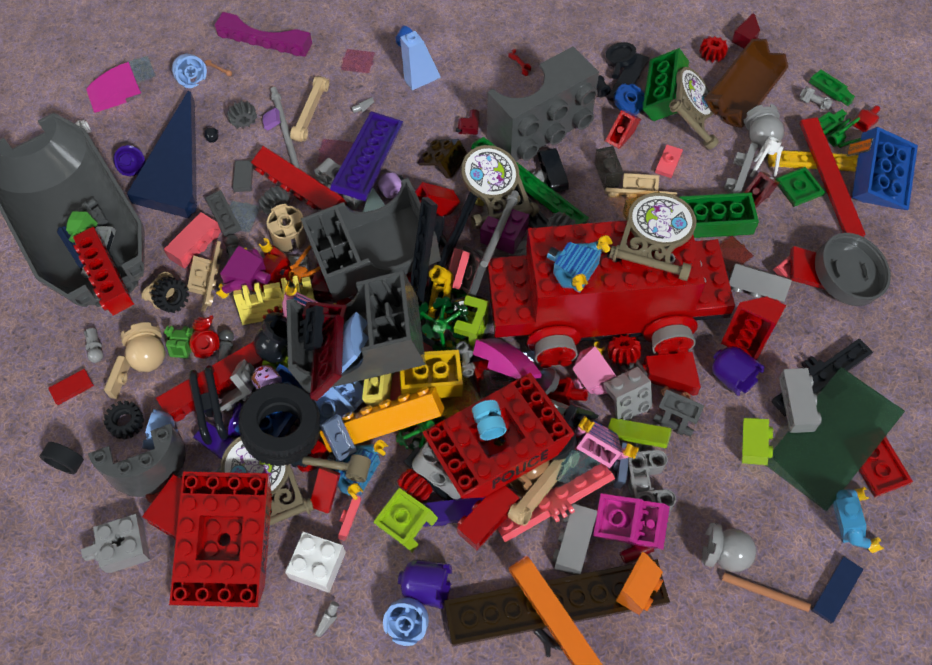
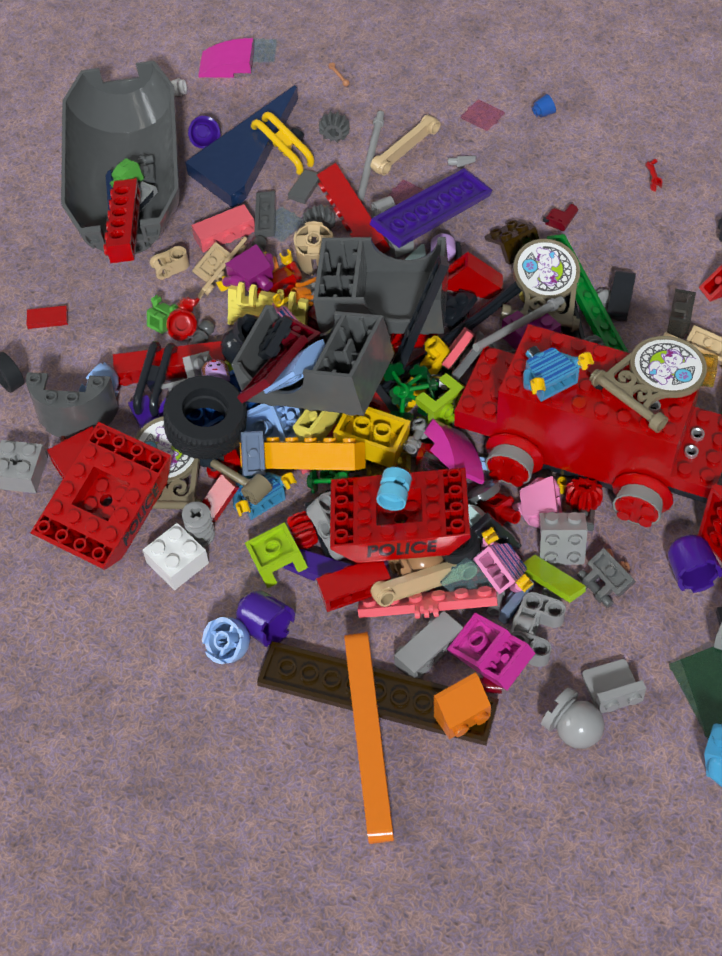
camera: 30 degrees right, 5 degrees down
light grey pin [84,328,103,363] -> none
black tyre [103,400,144,439] -> none
tan plate [104,356,130,399] -> none
tan tile [120,322,165,372] -> none
black tyre [151,277,189,313] -> none
light blue cylinder [172,53,207,88] -> none
magenta arch [215,12,312,57] -> none
medium lavender tile [263,108,280,130] -> none
light grey bar [315,601,339,637] -> none
coral plate [337,496,361,541] -> none
light blue slope [400,31,441,90] -> none
dark grey piece [487,46,599,161] -> none
black bar [534,629,562,657] -> none
red slope [641,352,701,396] -> none
nougat bar [721,572,811,612] -> none
lime brick [742,418,773,465] -> none
dark blue tile [811,557,863,624] -> none
none -> light grey piece [182,502,215,547]
none -> yellow piece [251,112,314,175]
none -> light grey bracket [582,659,646,714]

